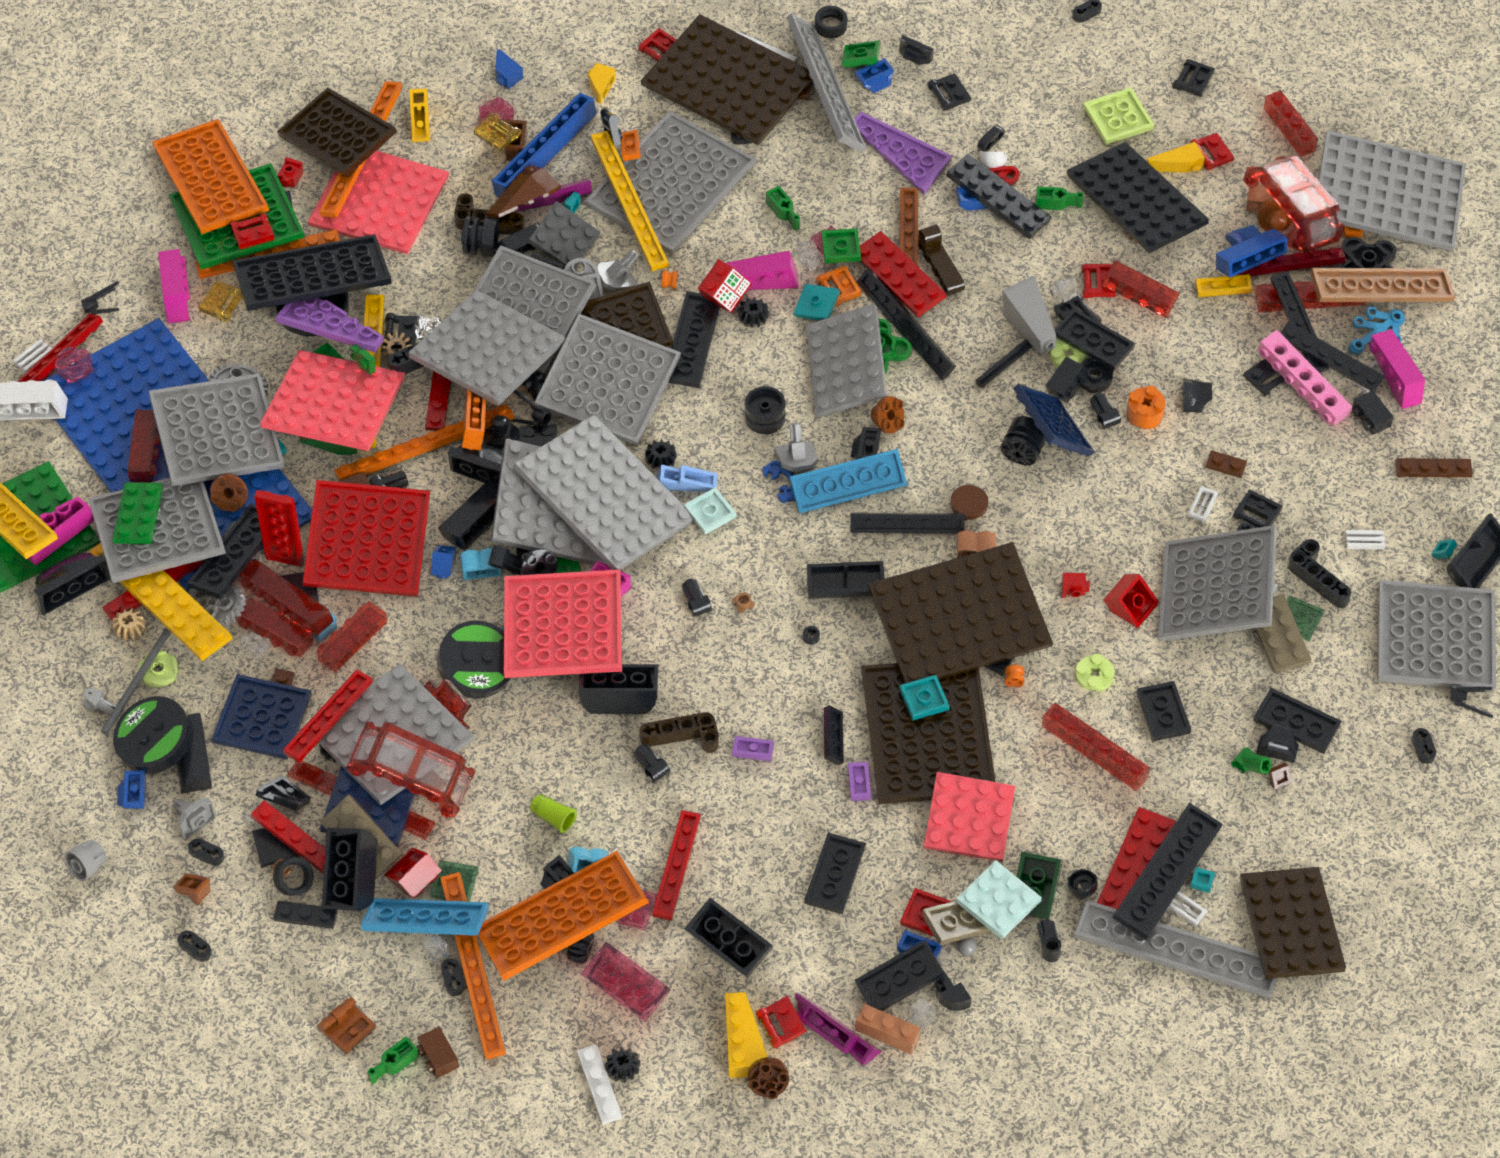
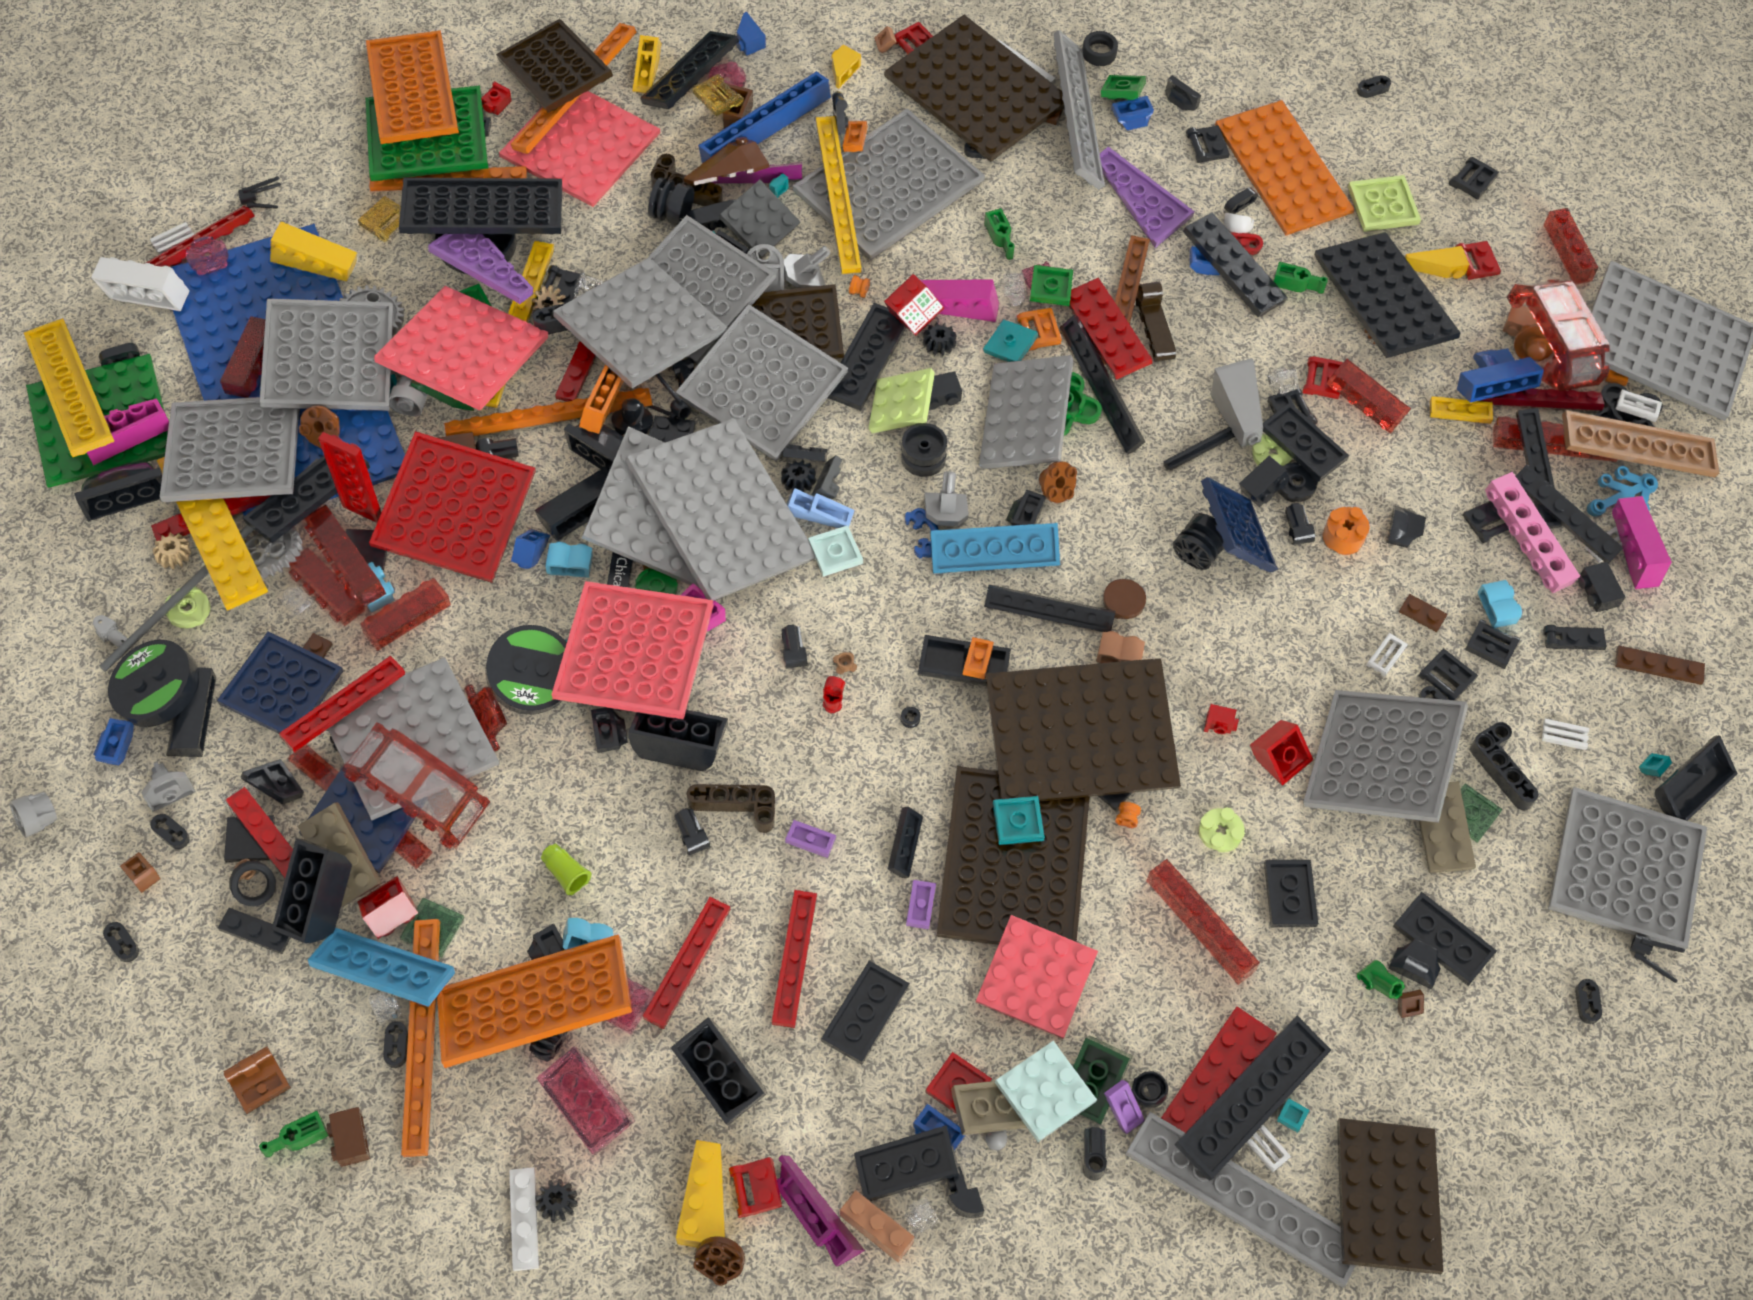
camera: 10 degrees right, 5 degrees up
green plate [113,483,163,544] -> none
dark pink wedge [158,249,190,324] -> none
red plate [230,213,275,249] -> none
green plate [349,344,376,375] -> none
black piece [488,545,523,575] -> none
black plate [520,548,558,575] -> none
none -> black beam [99,343,140,366]
none -> yellow wedge [270,221,357,282]
none -> light grey piece [389,375,427,417]
none -> black slope [591,707,628,753]
none -> black plate [640,31,739,110]
none -> red plate [771,890,817,1028]
none -> black plate [783,444,828,461]
none -> dark grey hinge [811,455,843,499]
none -> red connector [823,676,846,714]
none -> yellowish green plate [868,368,935,433]
none -> nougat plate [874,26,897,53]
none -> black brick [929,371,962,410]
none -> orange plate [963,637,994,679]
none -> medium lavender plate [1104,1080,1145,1134]
none -> orange plate [1215,100,1355,235]
none -> black plate [1465,619,1520,669]
none -> medium azure brick [1478,580,1522,628]
none -> black plate [1543,624,1607,650]
none -> white tile [1615,390,1662,422]

